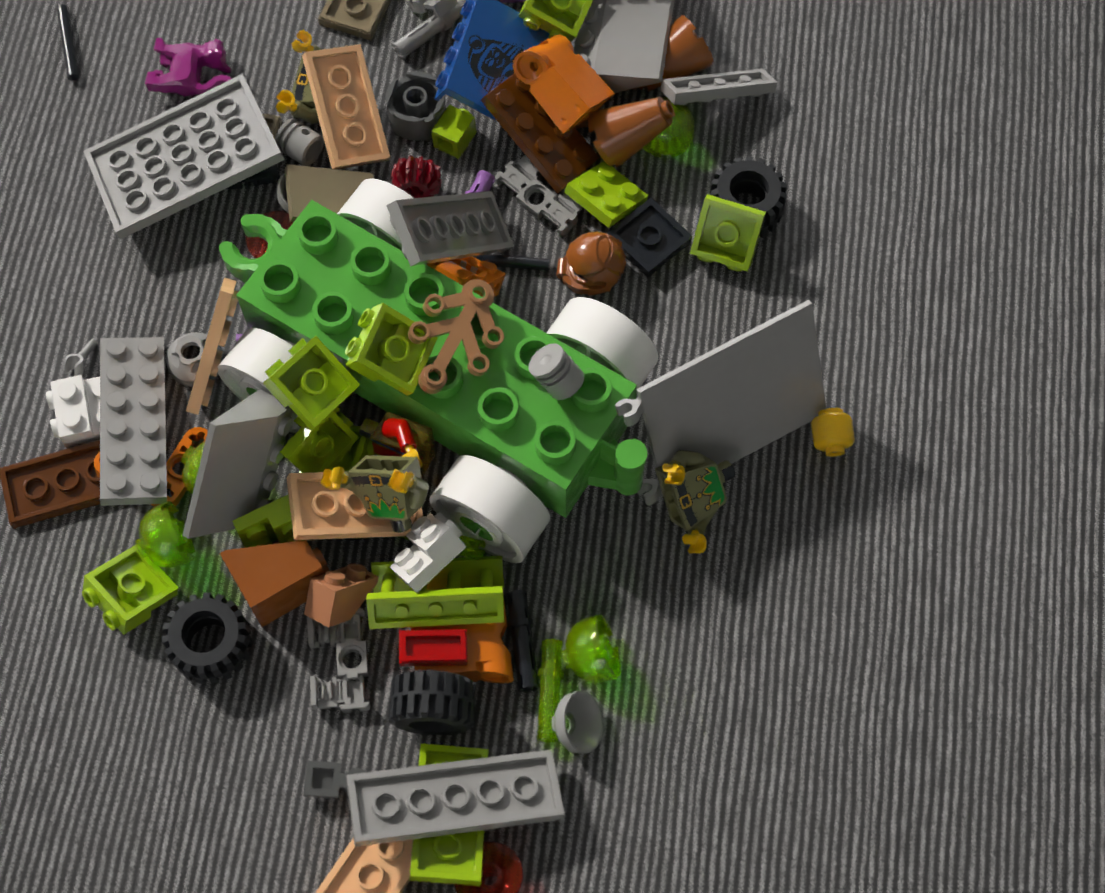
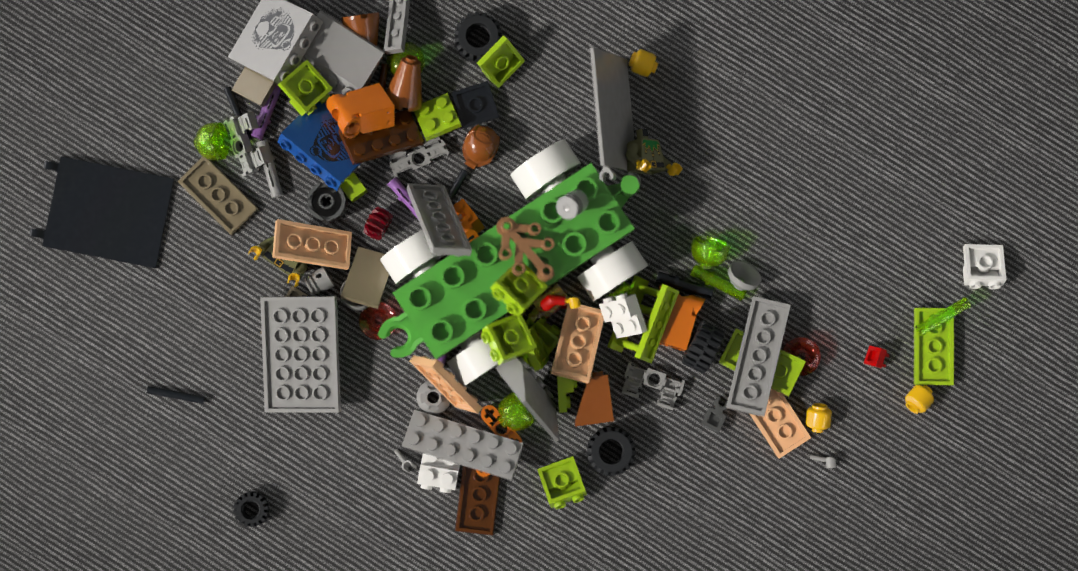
camera: 65 degrees left, 20 degrees up
clear neon green cylinder [135,501,196,568] -> none
magenta animal [145,38,233,97] -> none
nougat slope [304,564,379,628] -> none
torso [321,455,429,533] -> none
red tile [399,629,468,667] -> none

